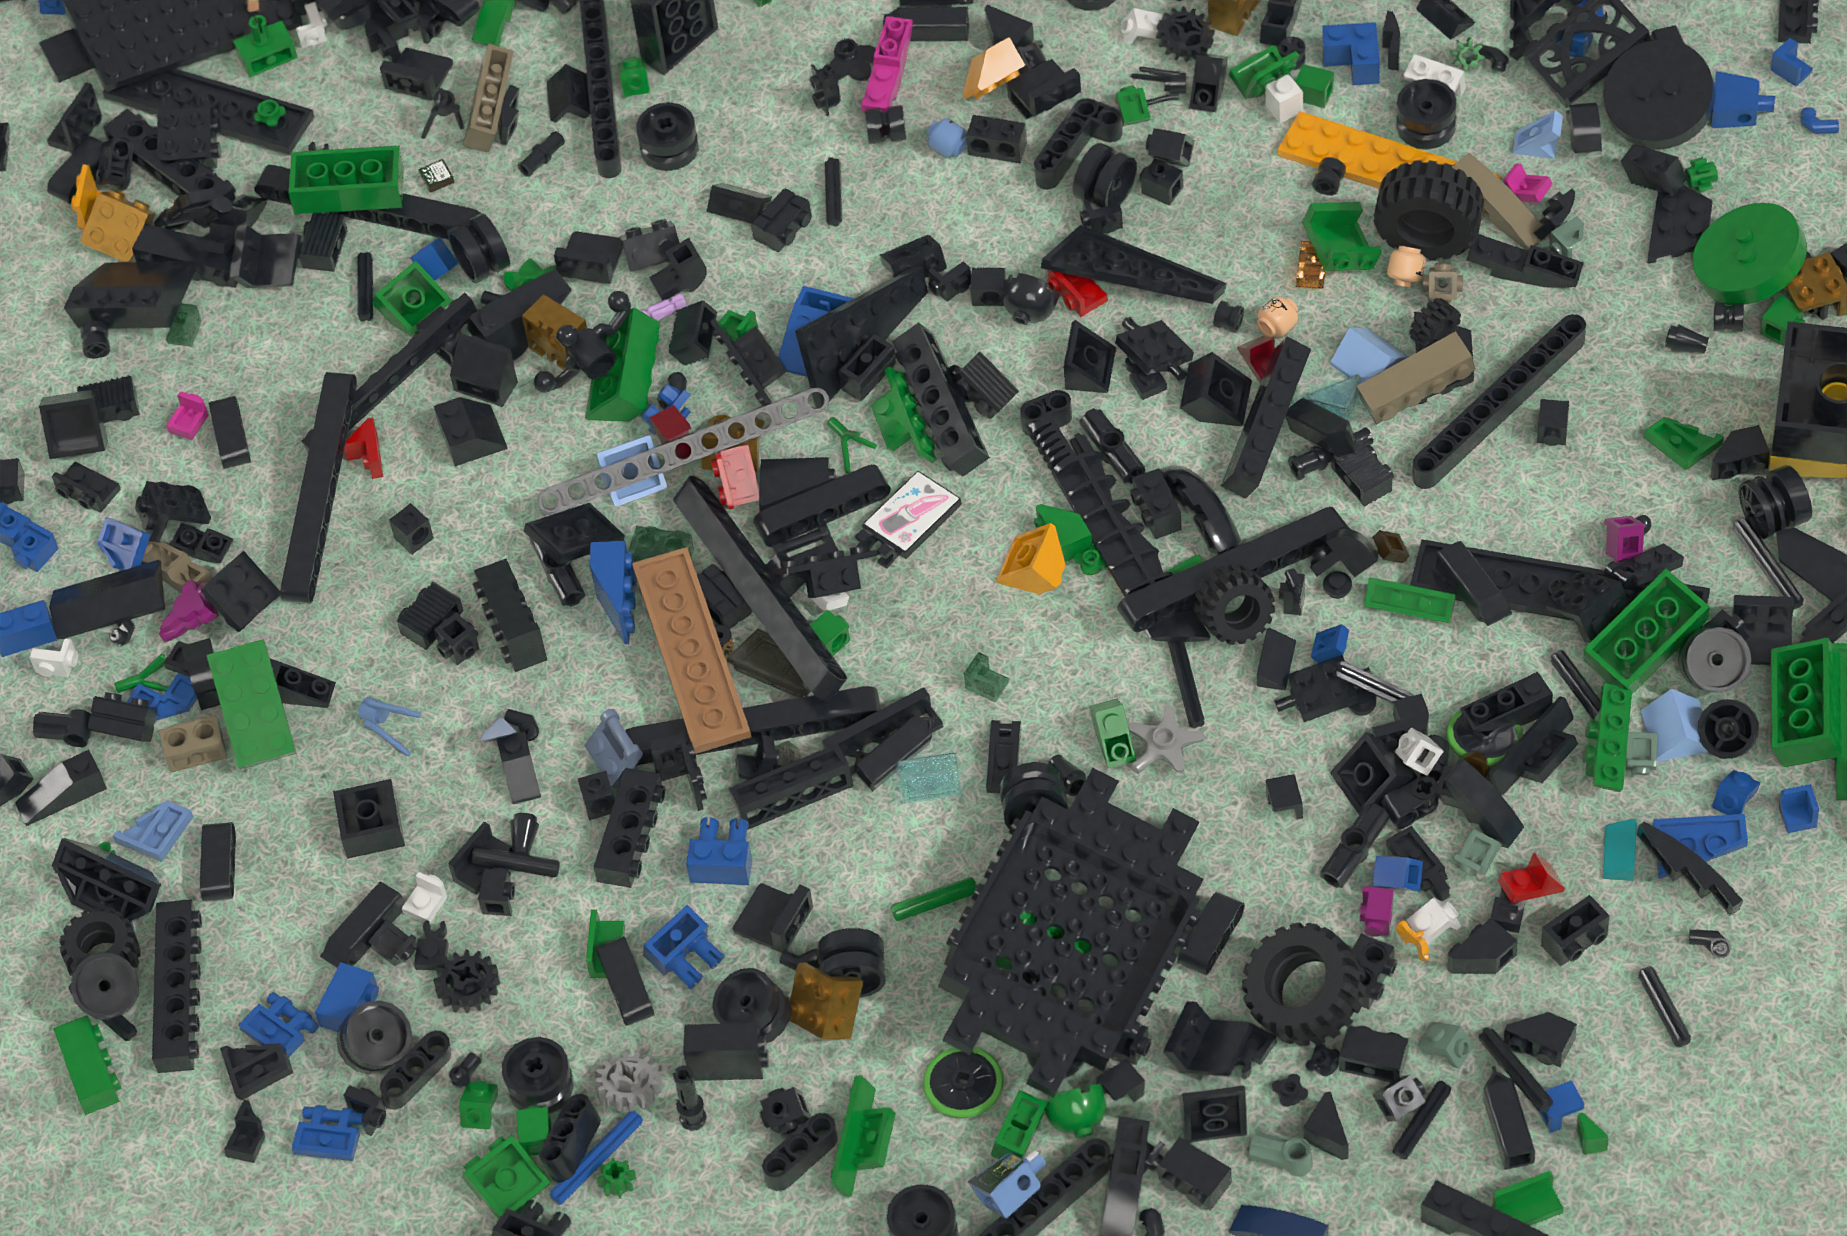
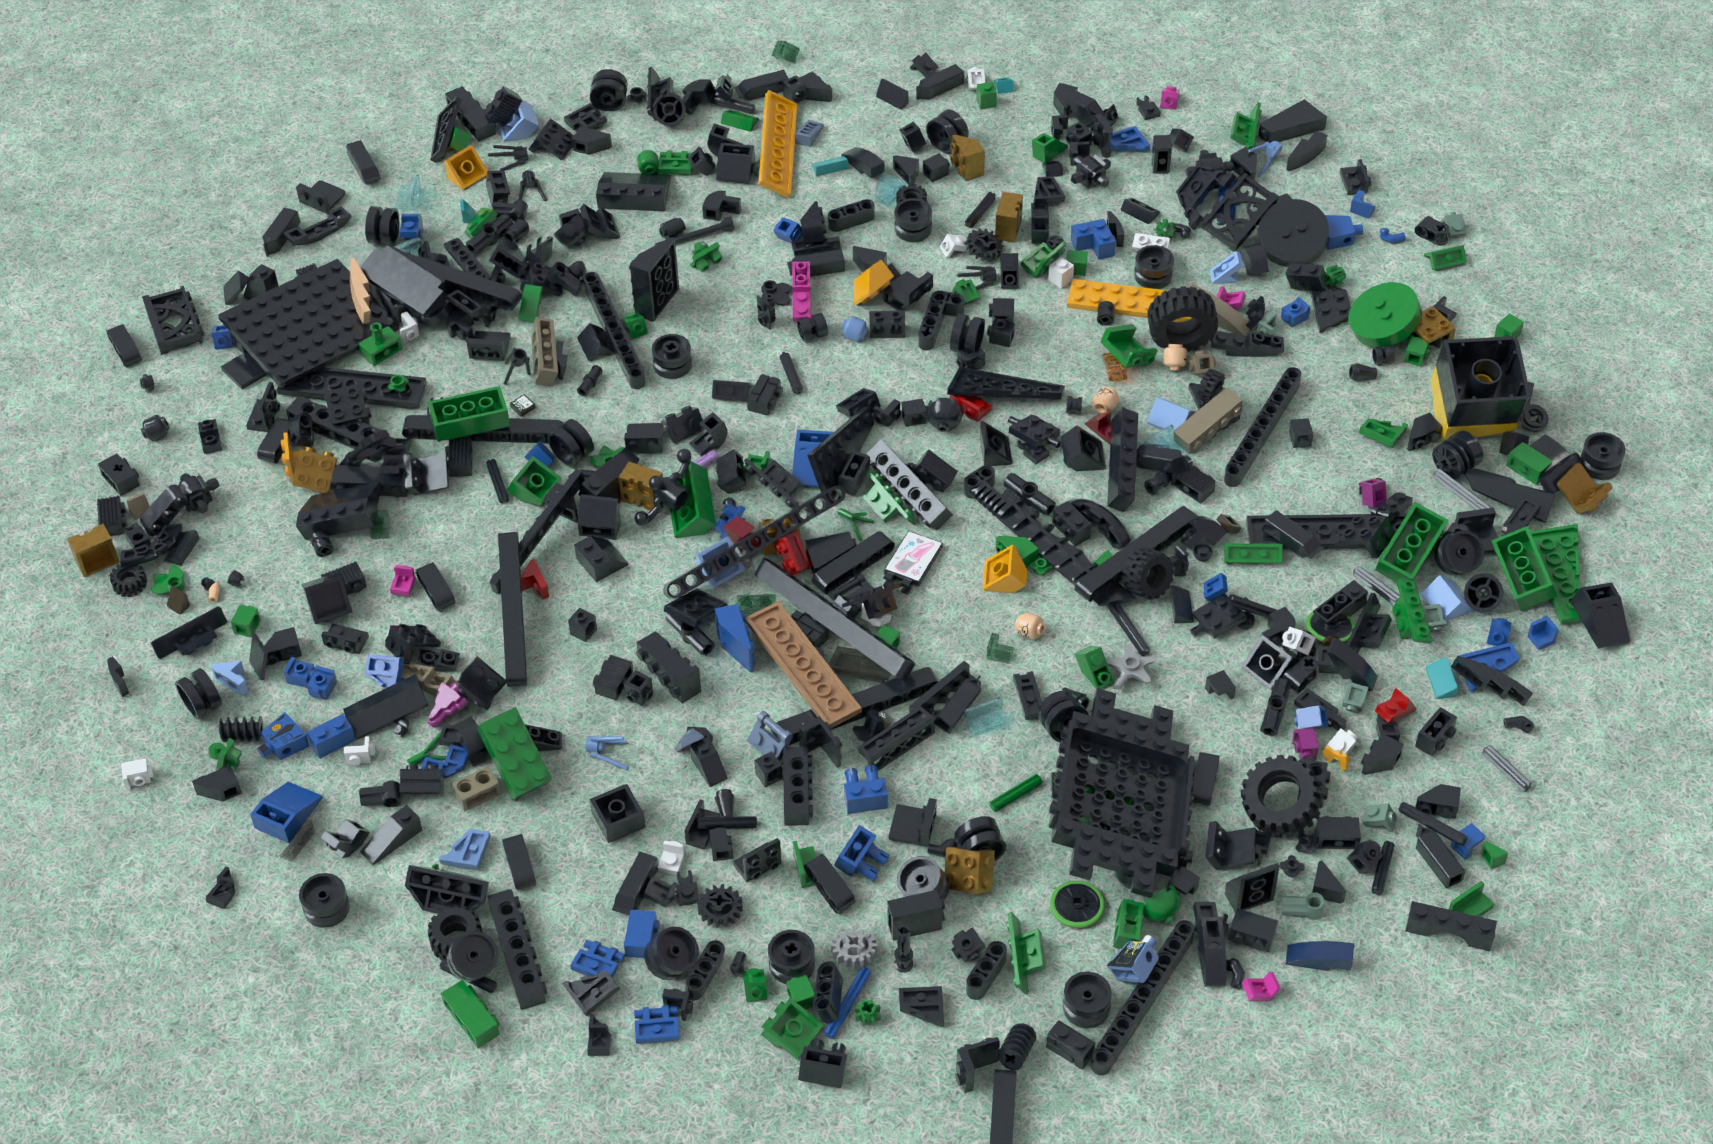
camera: 20 degrees left, 5 degrees down
none -> black bracket [733,838,782,882]
none -> black wing [899,986,944,1027]
none -> light nougat head [1015,612,1045,640]
none -> blue brick [1281,297,1310,327]

